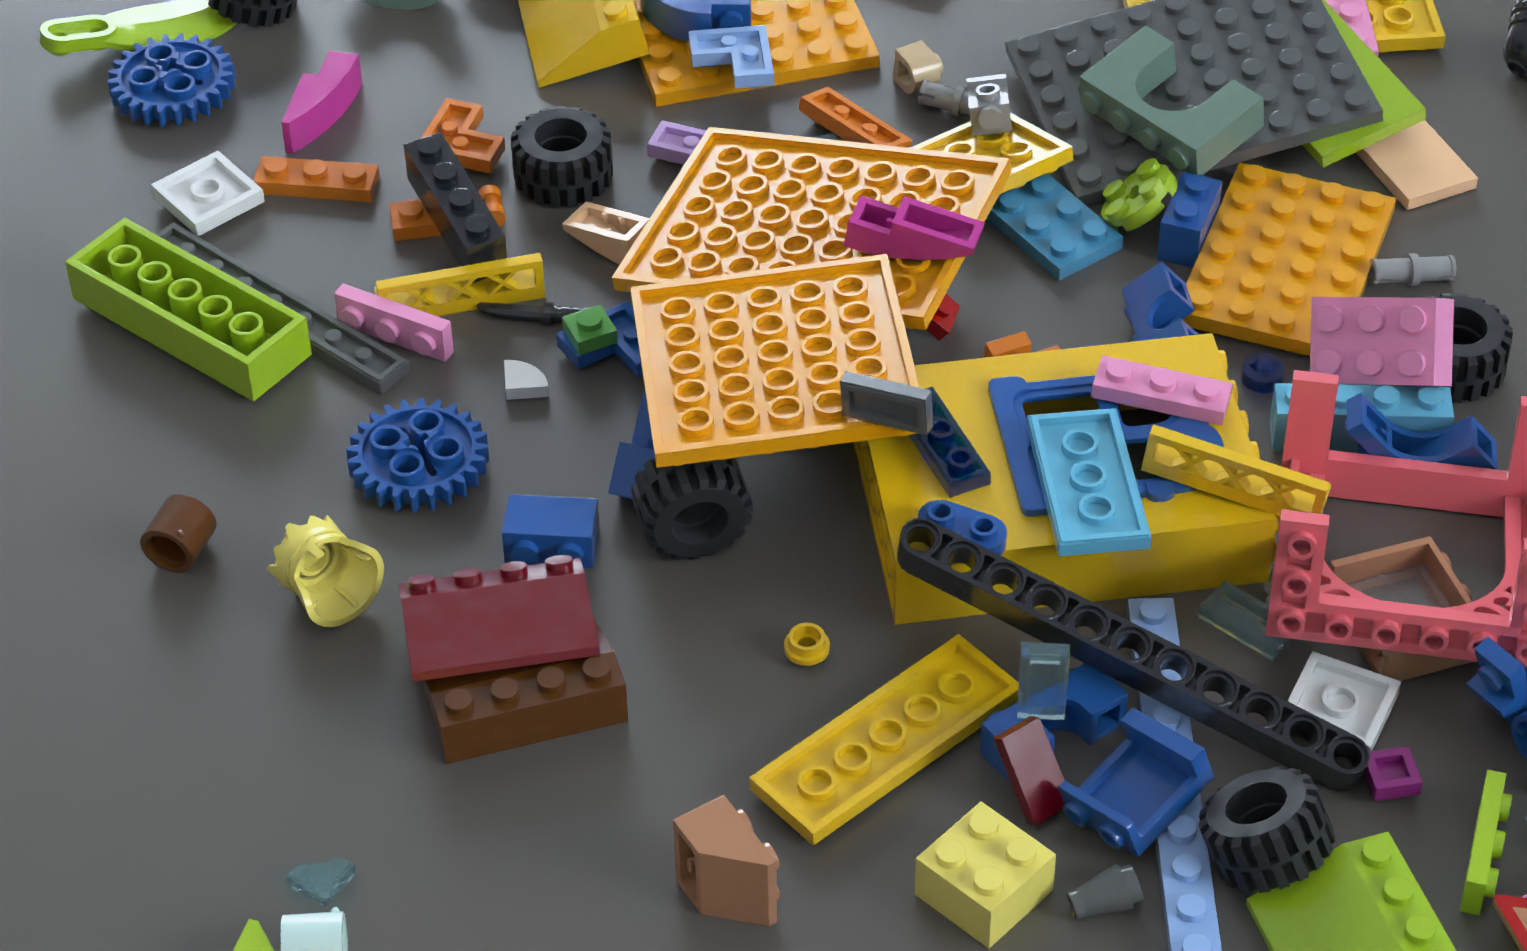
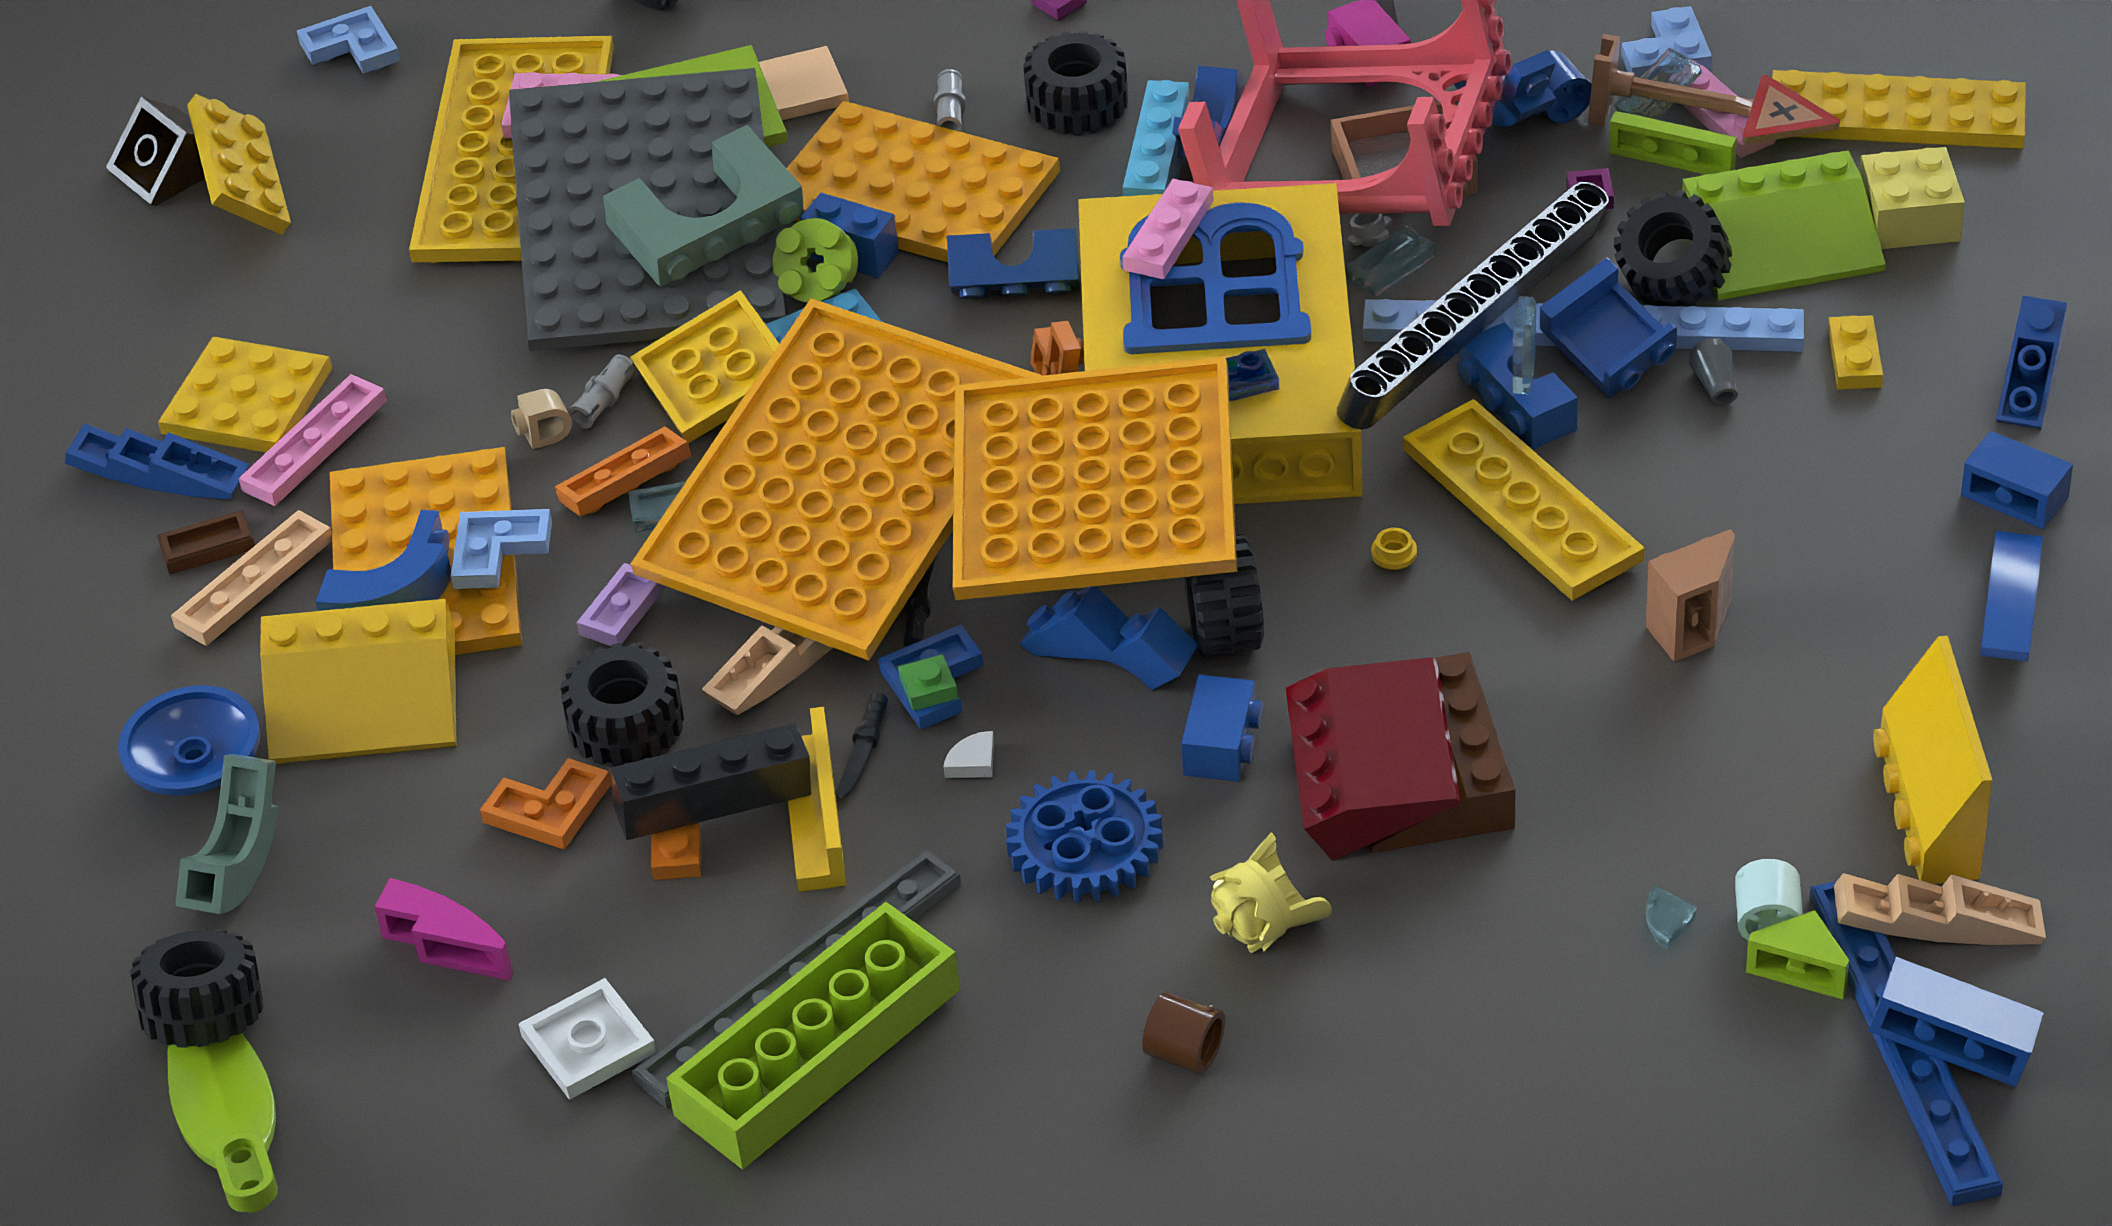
camera: 80 degrees left, 0 degrees up
blue gear [107,33,236,127] -> none
orange plate [253,156,380,203] -> none
bright pink plate [334,283,454,362] -> none
dark grey tile [840,371,933,435] -> none
dark pink slope [843,196,985,260] -> none
light yellow brick [915,801,1056,949] -> none
blue plate [918,500,1007,555] -> none
light grey brick [967,74,1012,136] -> none
tile [993,716,1064,825] -> none
medium azure tile [1027,408,1152,556] -> none
yellow fence [1141,424,1331,517] -> none
clear blue tile [1241,353,1285,393] -> none
white plate [1288,651,1401,751] -> none
bright pink brick [1310,297,1454,386] -> none

